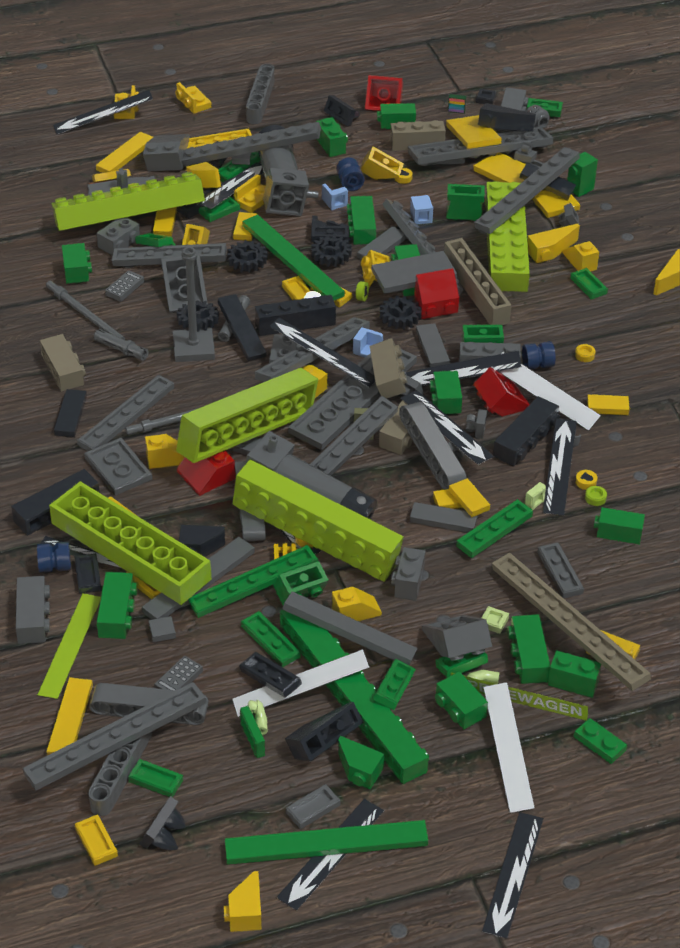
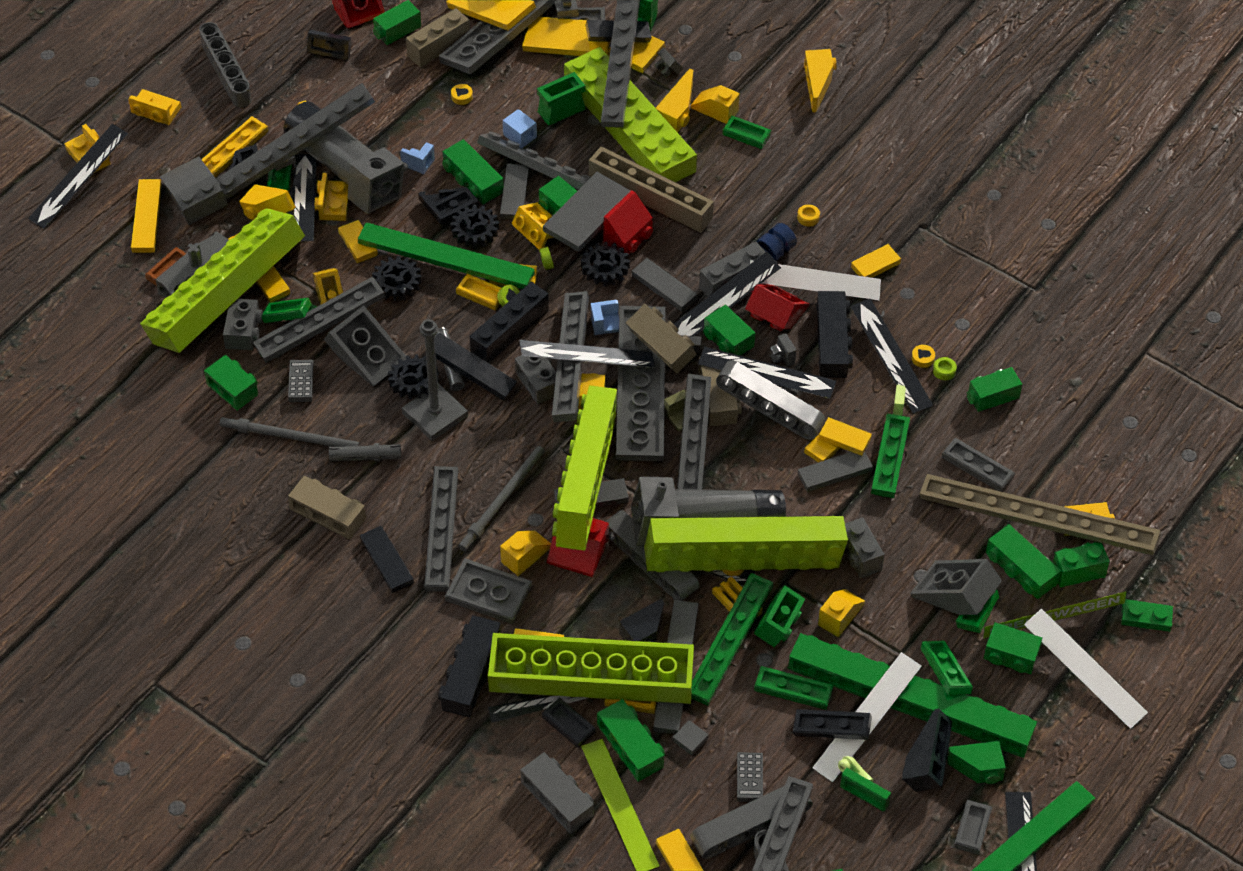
camera: 35 degrees left, 10 degrees up
dark blue wheel [37,542,71,573] -> none
yellow tile [92,169,131,182] -> none
green tile [199,196,240,222] -> none
dark grey tile [283,592,417,665] -> none
green brick [316,117,348,157] -> none
dark blue wheel [336,157,365,191] -> none
yellow slope [360,147,404,179] -> none
green brick [462,325,504,343] -> none
yellowish green arm [467,670,500,684] -> none
yellowish green tile [482,606,509,634] -> none
black sticker [482,812,544,938] -> none

